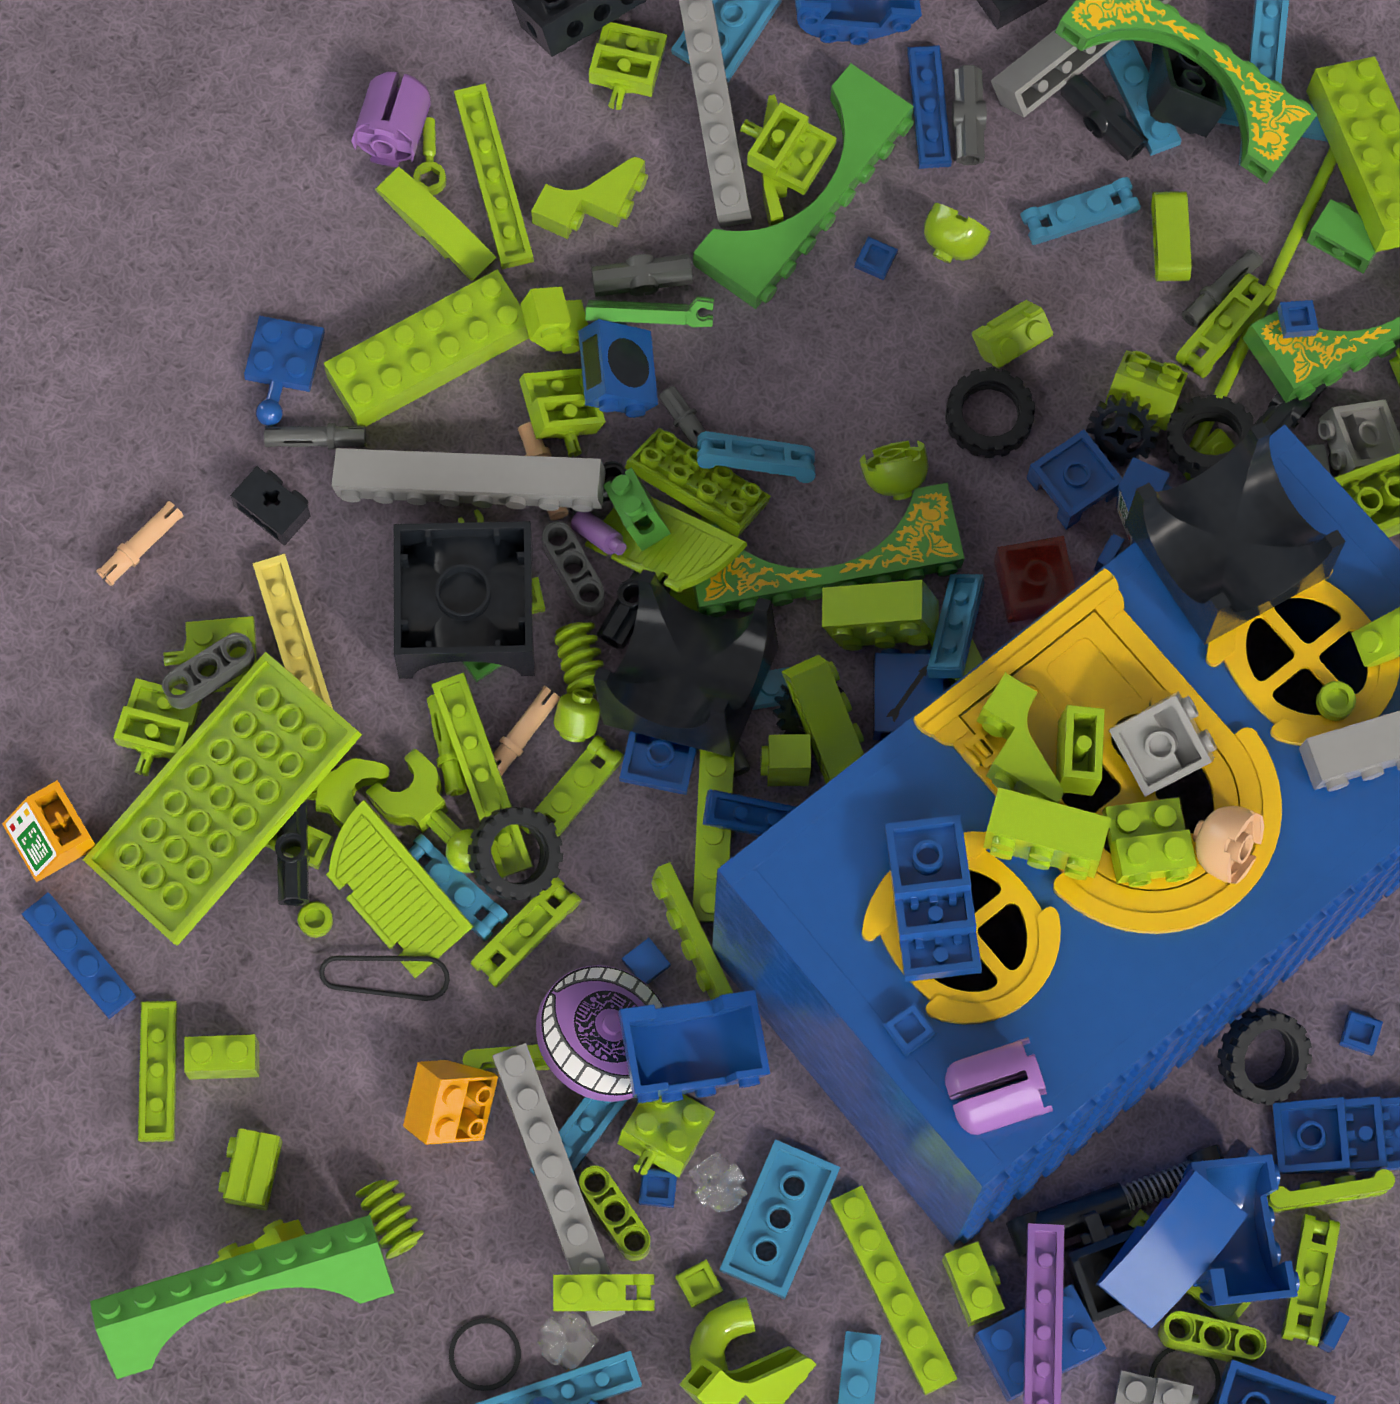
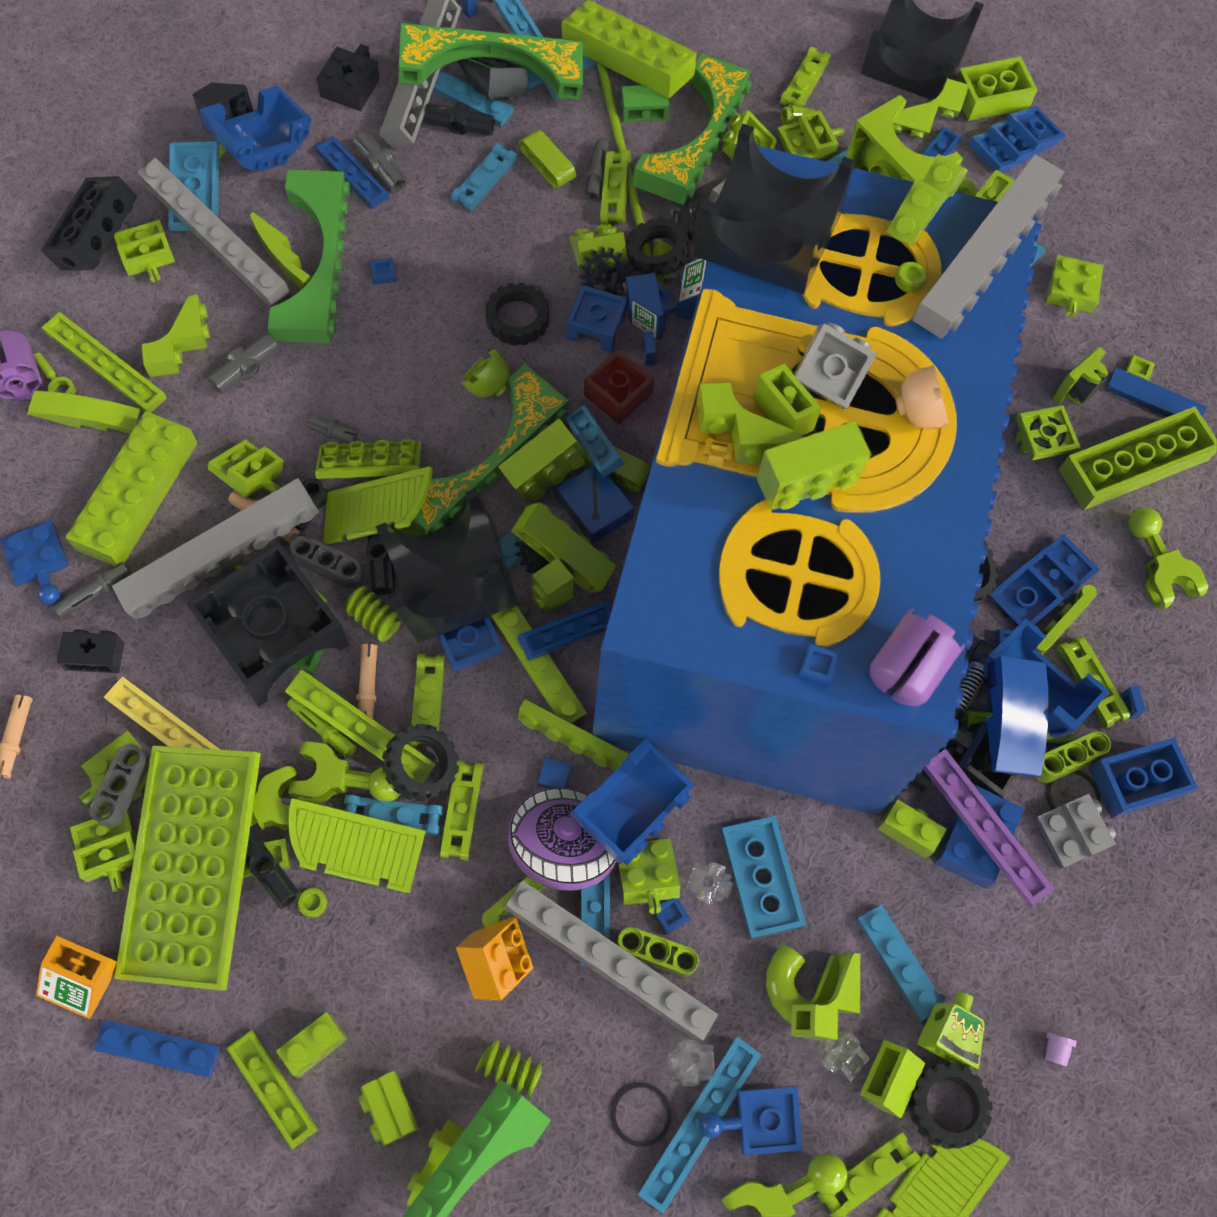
camera: 40 degrees left, 5 degrees down
black piece [319,955,450,1001] -> none
lime brick [521,287,588,354] -> none
lime head [553,689,601,743] -> none
lime plate [553,1274,655,1311] -> none
medium lavender cylinder [571,511,626,555] -> none
blue brick [578,319,658,418] -> none
bright green tile [585,296,714,327] -> none
bright green brick [603,467,671,551] -> none
lime tile [675,1259,723,1308] -> none
dark azure plate [697,431,816,483] -> none
lime plate [740,102,837,195] -> none
lime plate [830,1185,958,1395] -> none
blue slope [885,815,982,982] -> none
lime cylinder [924,203,991,264] -> none
lime brick [972,300,1053,369] -> none
lime plate [1102,797,1197,887] -> none
blue plate [1277,300,1319,338] -> none
blue tile [1339,1011,1383,1056] -> none

